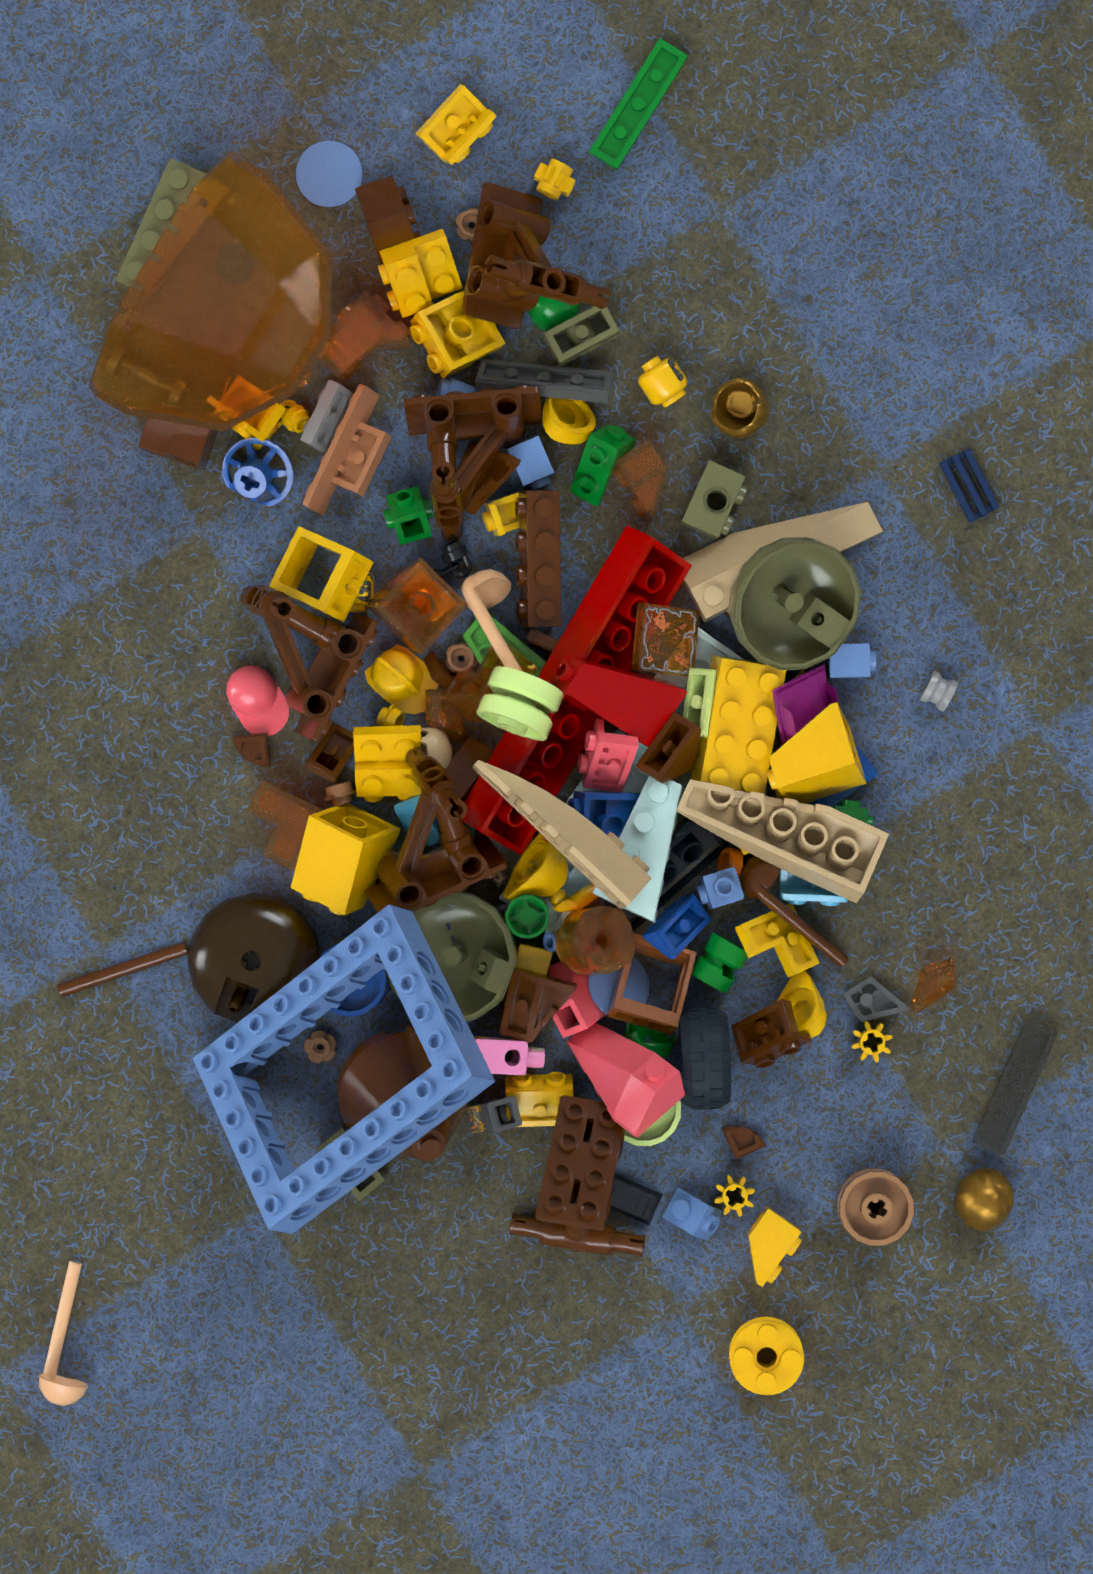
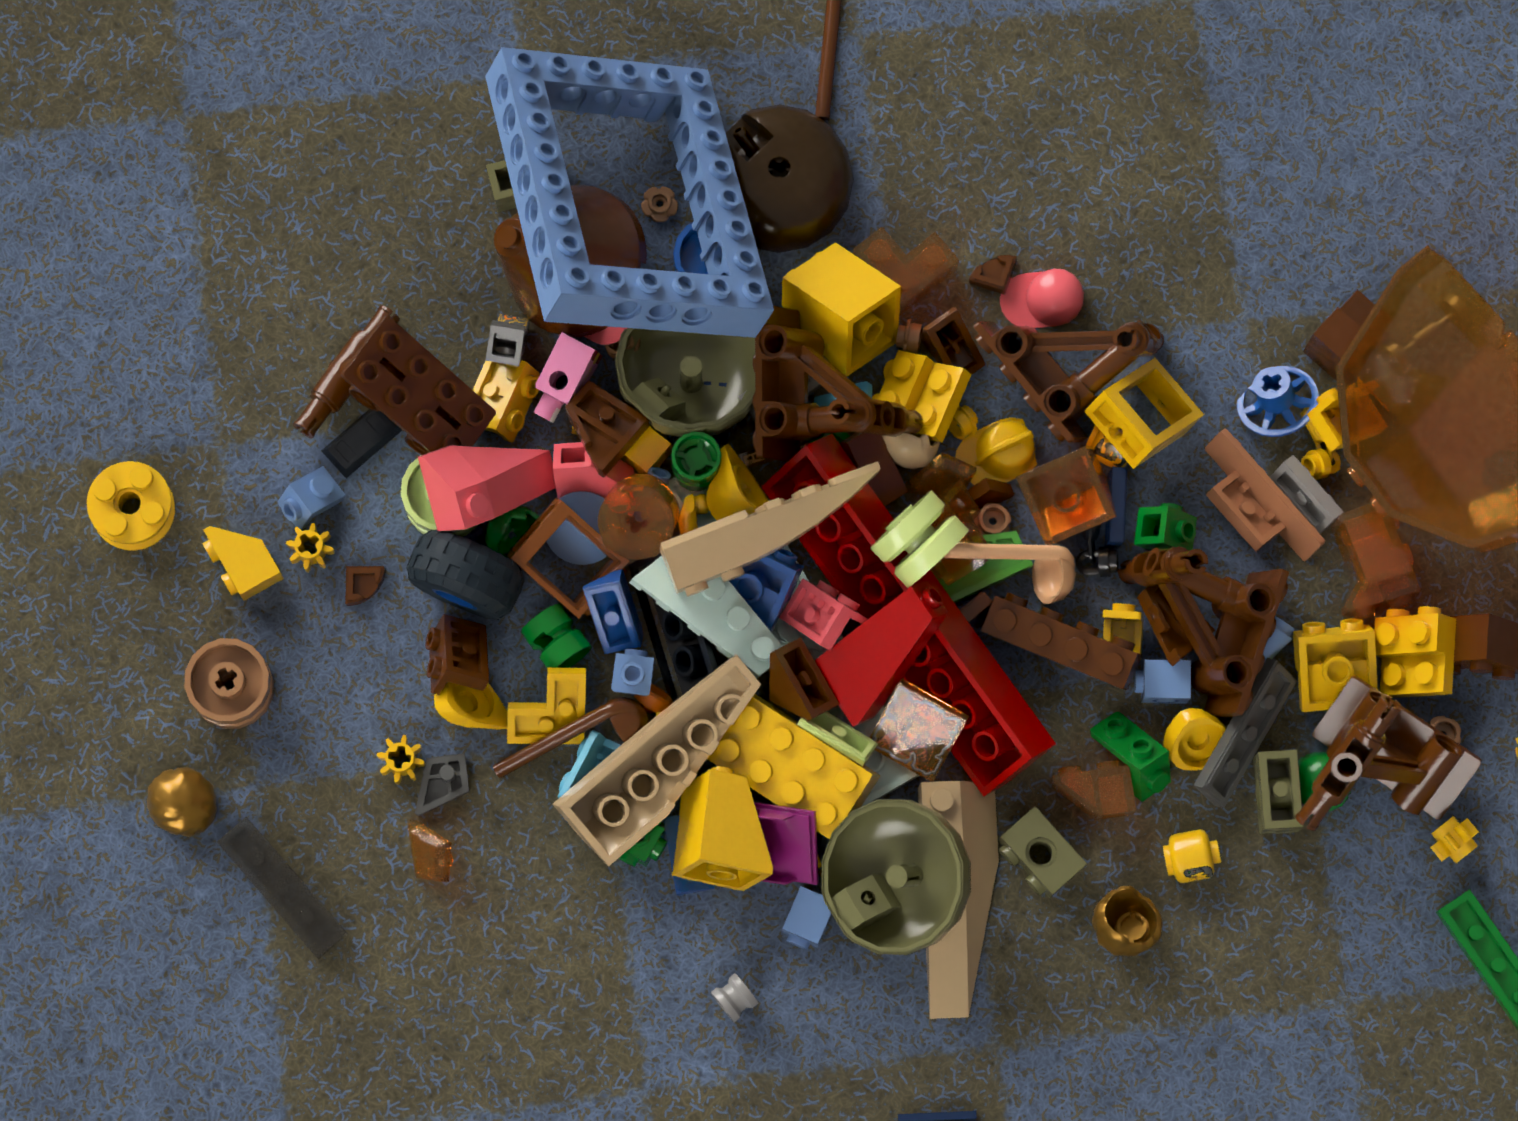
camera: 110 degrees right, 10 degrees down
none -> dark blue tile [1104,467,1127,549]

